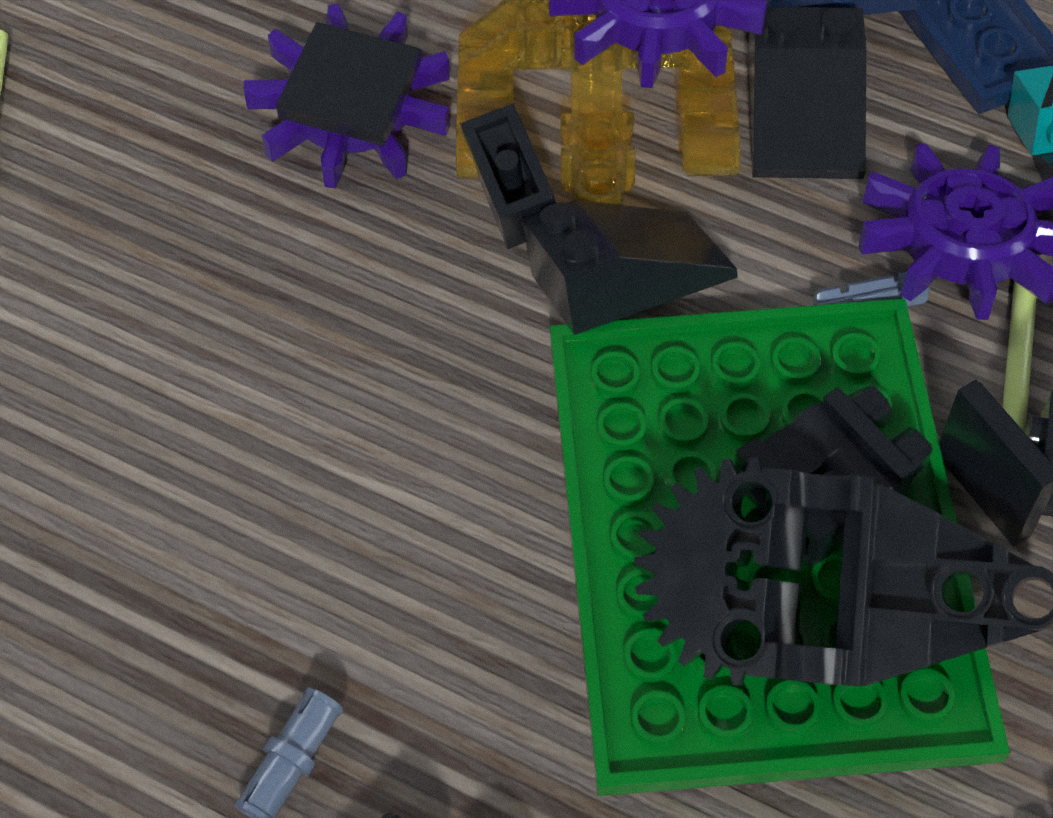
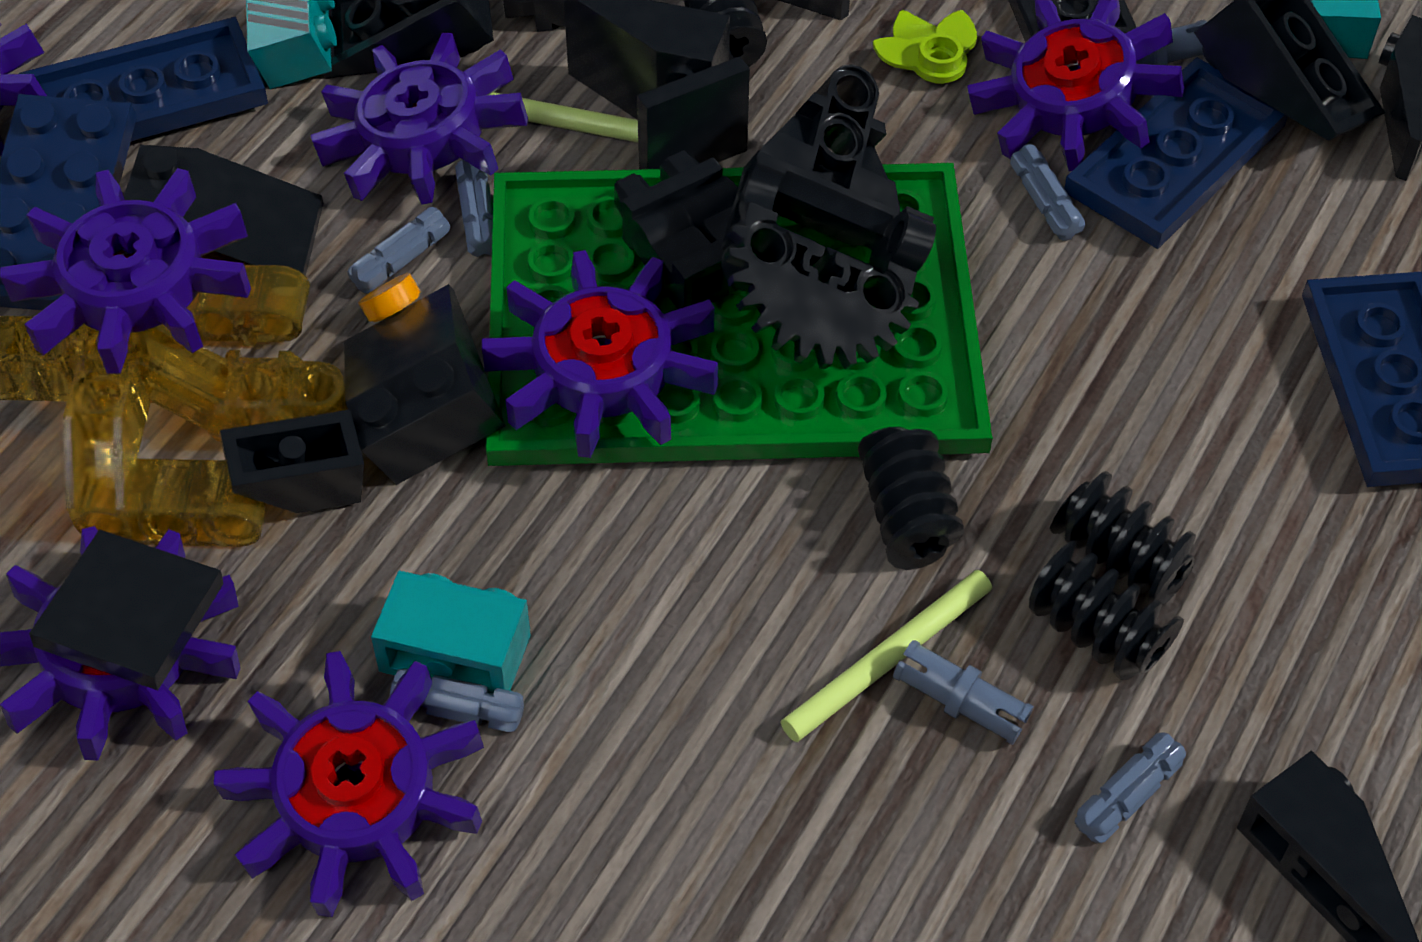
camera: 90 degrees left, 5 degrees down
none -> dark purple gear [214,651,484,917]
none -> sand blue axle [347,207,450,293]
none -> light orange tile [358,273,421,323]
none -> teal brick [371,570,531,694]
none -> sand blue axle [390,668,524,732]
none -> dark purple gear [482,250,718,458]
none -> yellowish green bar [781,570,992,742]
none -> black piece [858,427,964,570]

